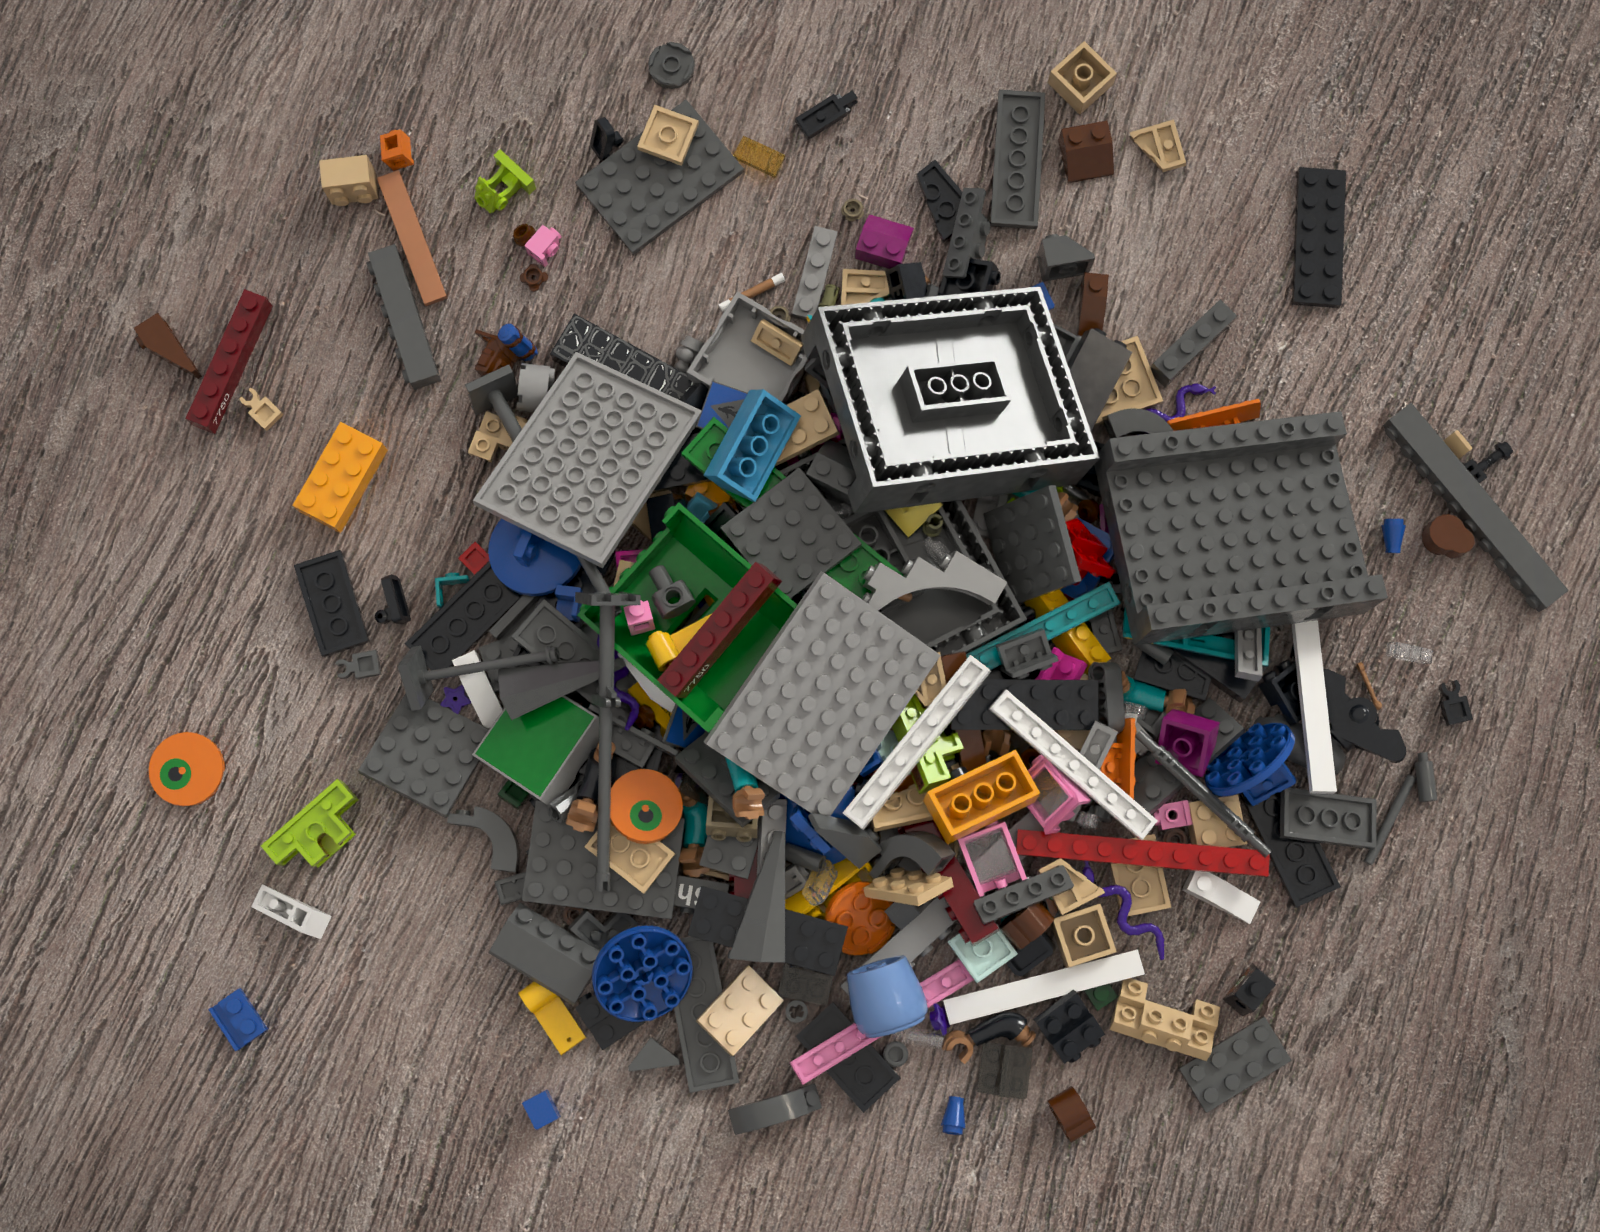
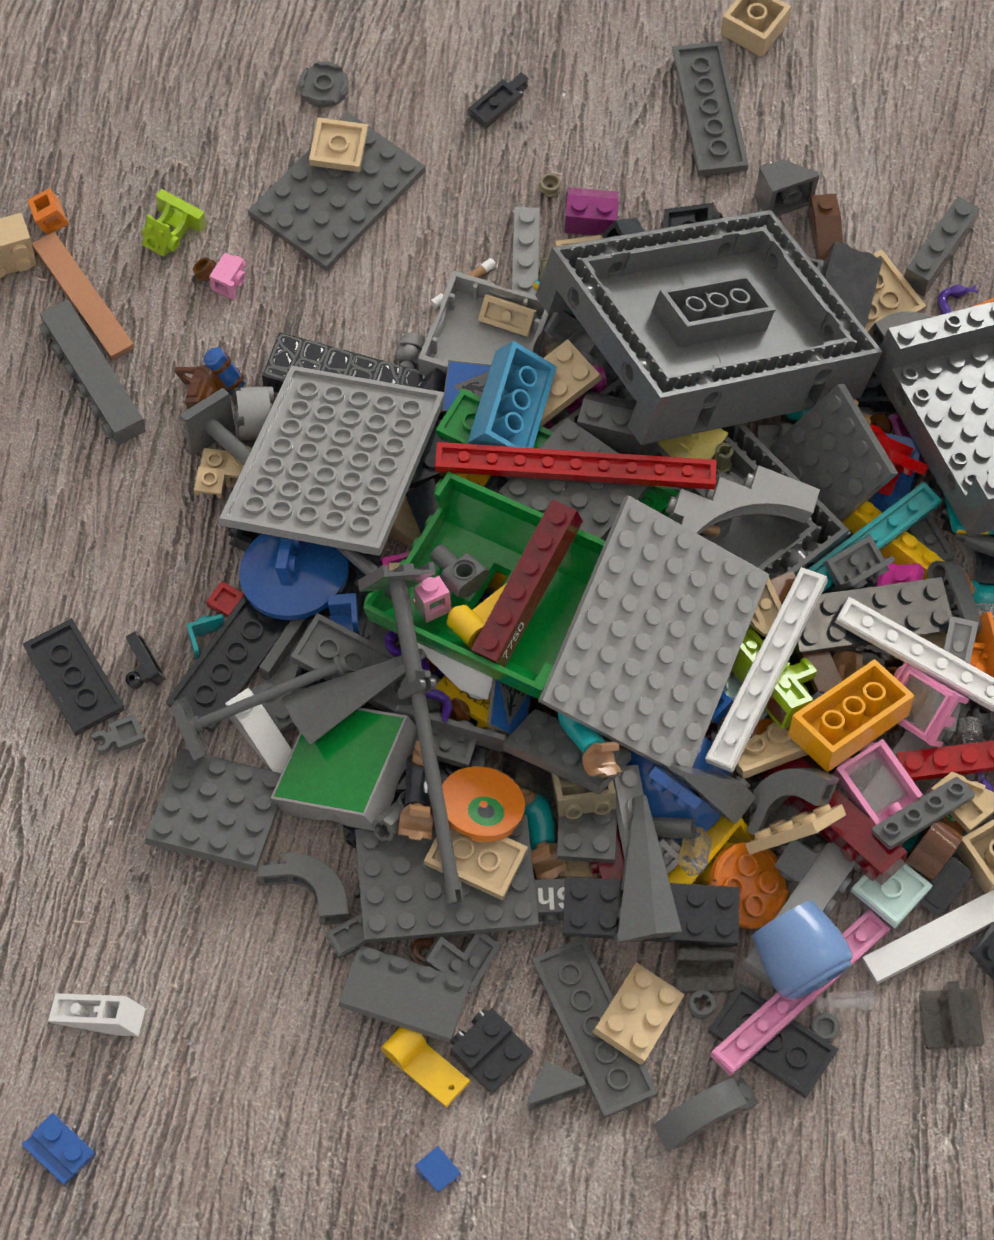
camera: 15 degrees left, 15 degrees down
lime piece [261,779,359,868] -> none
light orange brick [292,422,388,533] -> none
dark purple plate [440,685,471,714] -> none
dark green plate [498,779,530,810] -> none
reddish brown plate [520,264,548,292] -> none
black piece [590,117,624,161] -> none
blue bracket [592,926,693,1022] -> none
clear yellow tile [733,136,786,178] -> none
black wing [916,160,962,243] -> none
dark purple plate [930,1003,950,1036] -> none
blue cone [941,1096,966,1135] -> none
piece [942,1012,1036,1064] -> none
dark grey bracket [943,188,991,279] -> none
reddish brown slope [1058,120,1114,183] -> none
tan wing [1130,119,1186,172] -> none
none -> red plate [435,442,716,490]

